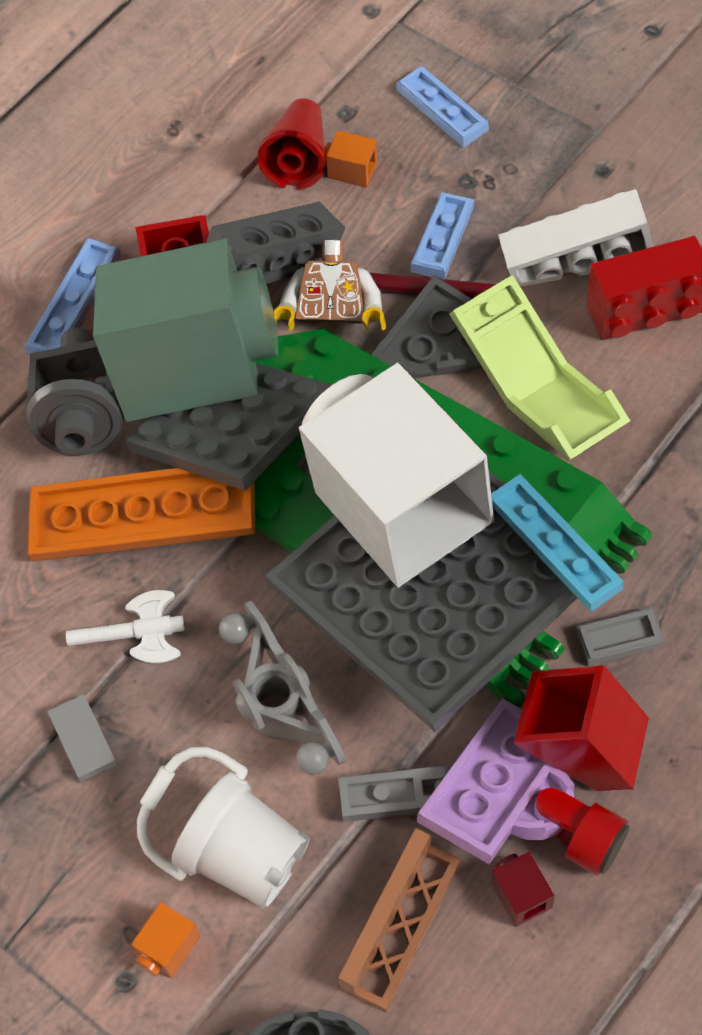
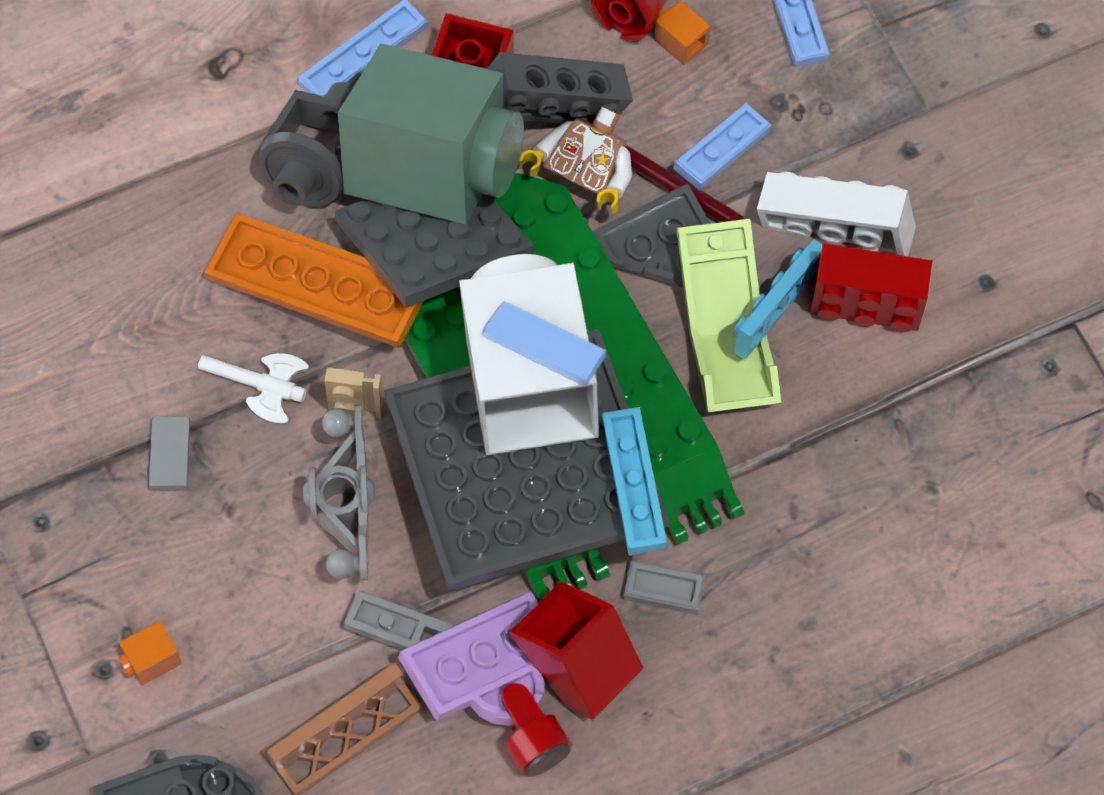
camera: 20 degrees right, 5 degrees up
white piece [137,747,310,909] -> none
dark red brick [491,852,555,927] -> none
none -> tan plate [325,367,384,418]
none -> light blue tile [484,301,606,386]
none -> medium azure plate [733,239,823,360]

